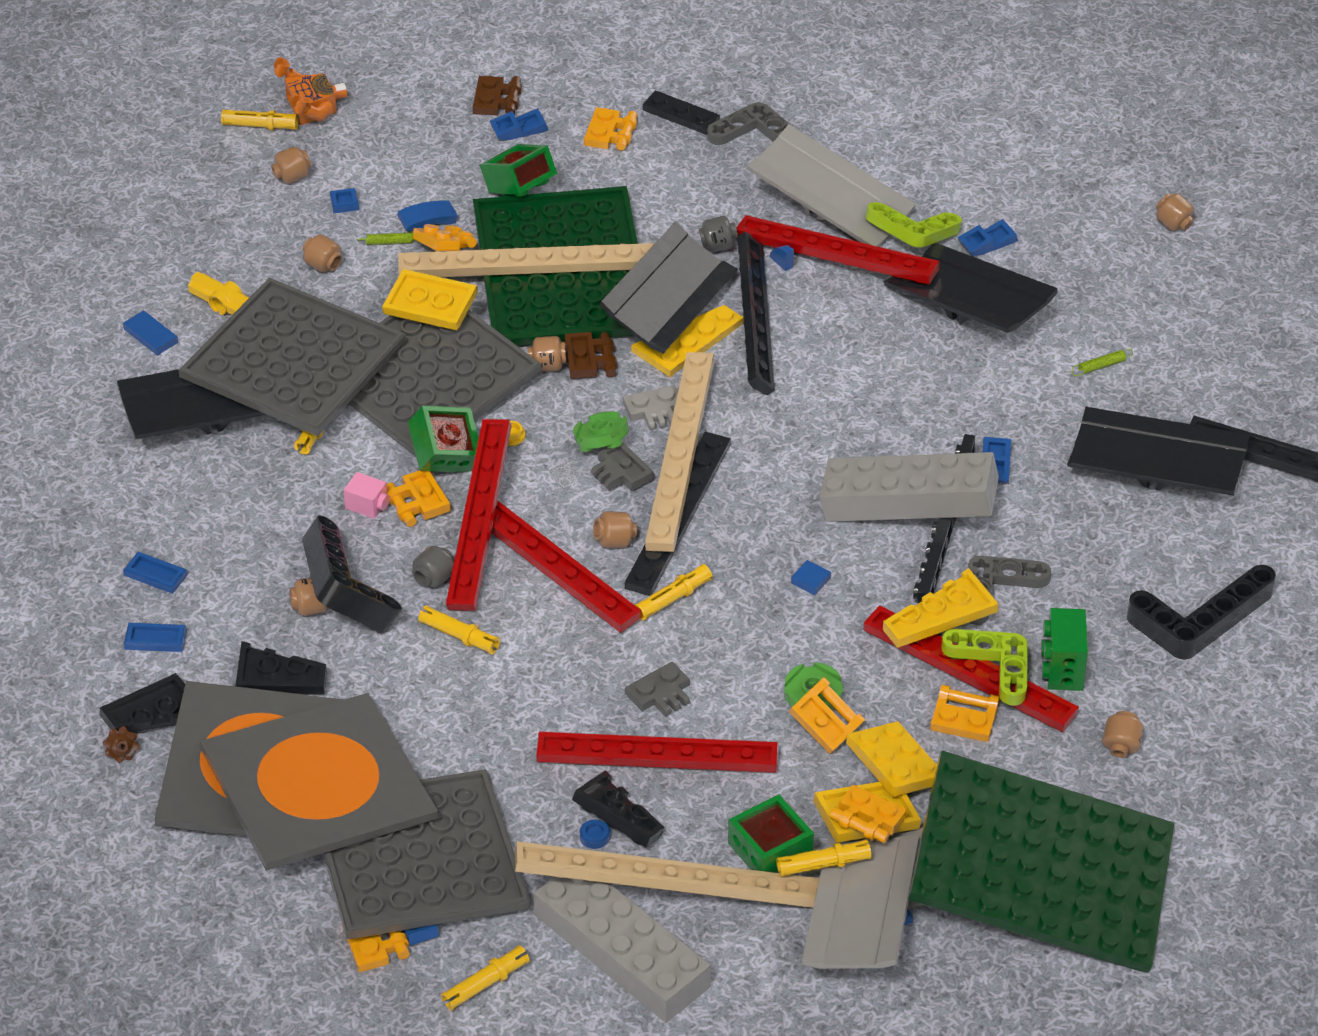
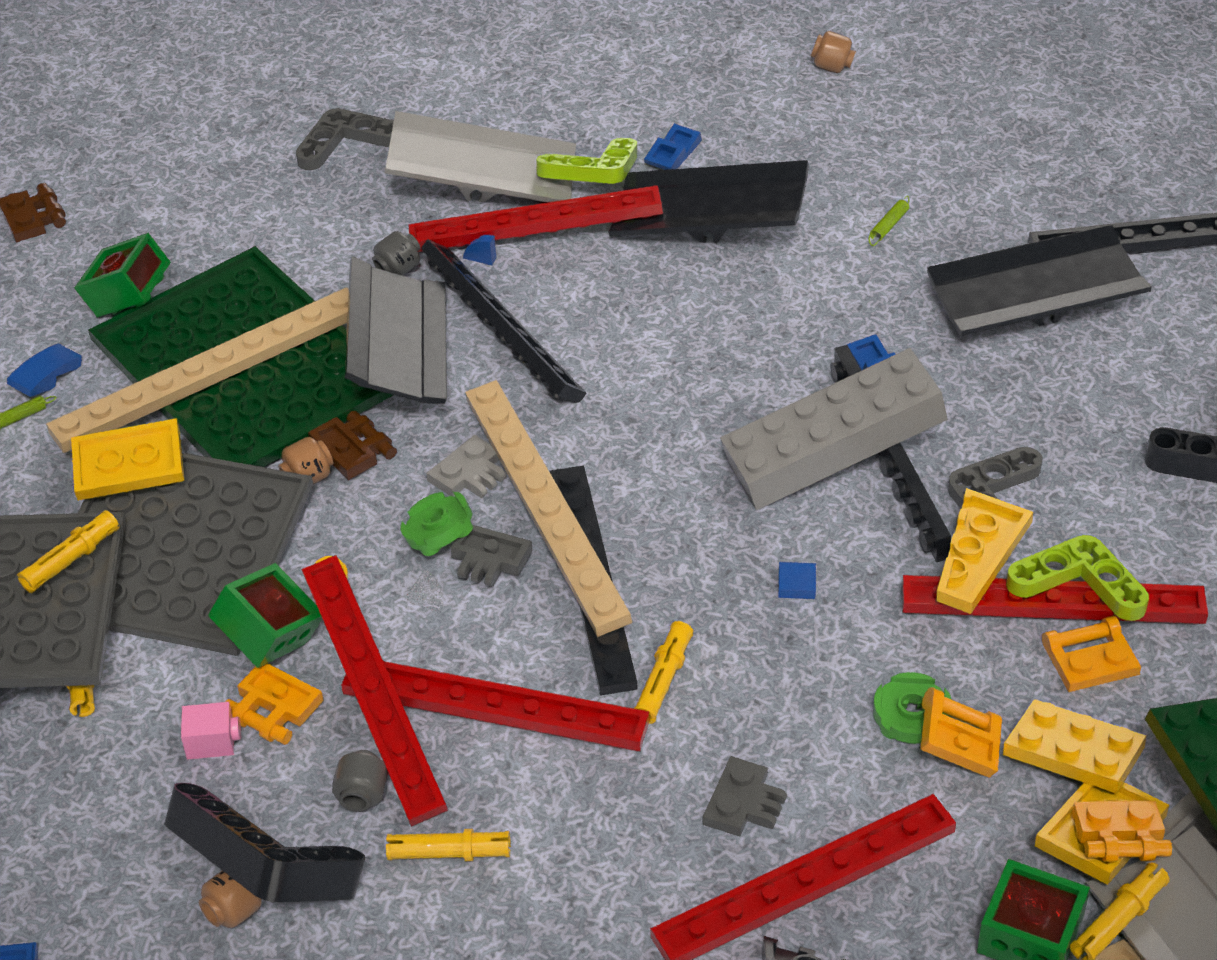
camera: 30 degrees left, 0 degrees up
light orange plate [413,224,477,251] -> none
blue slope [490,108,548,140] -> none
light orange plate [584,107,638,151] -> none
medium nougat head [593,511,637,548] -> none
yellow wing [631,305,744,377] -> none
black plate [642,90,720,135] -> none
green piece [1041,608,1088,691] -> none
none -> yellow pin [17,510,119,593]

